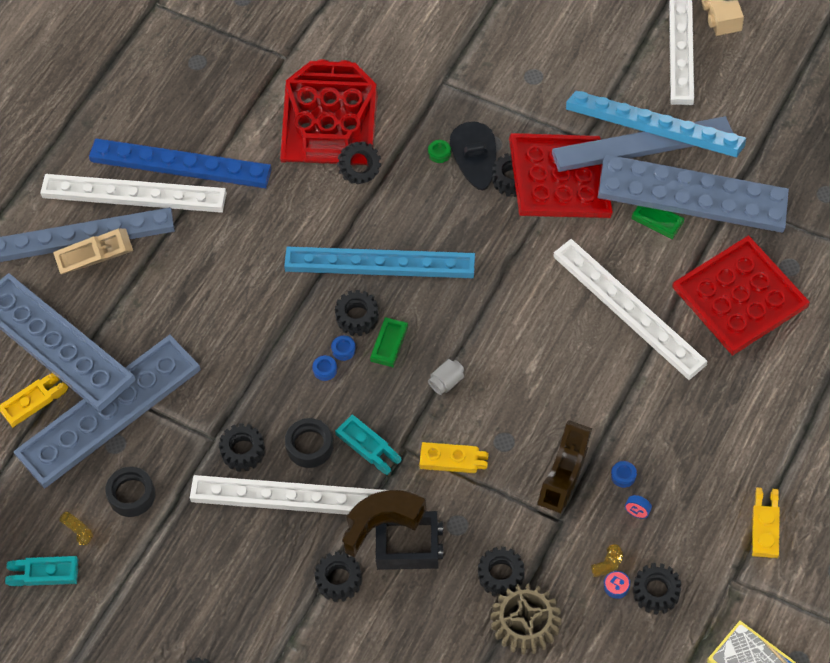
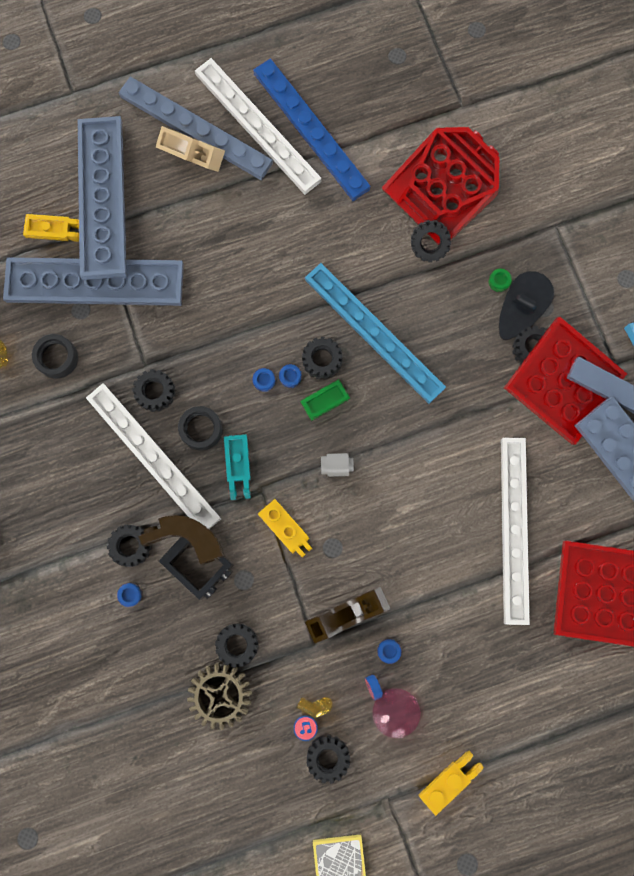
camera: 40 degrees right, 20 degrees up
green tile [631,206,685,240] -> none
none -> blue tile [117,583,142,607]
none -> clear pink dish [373,689,420,738]

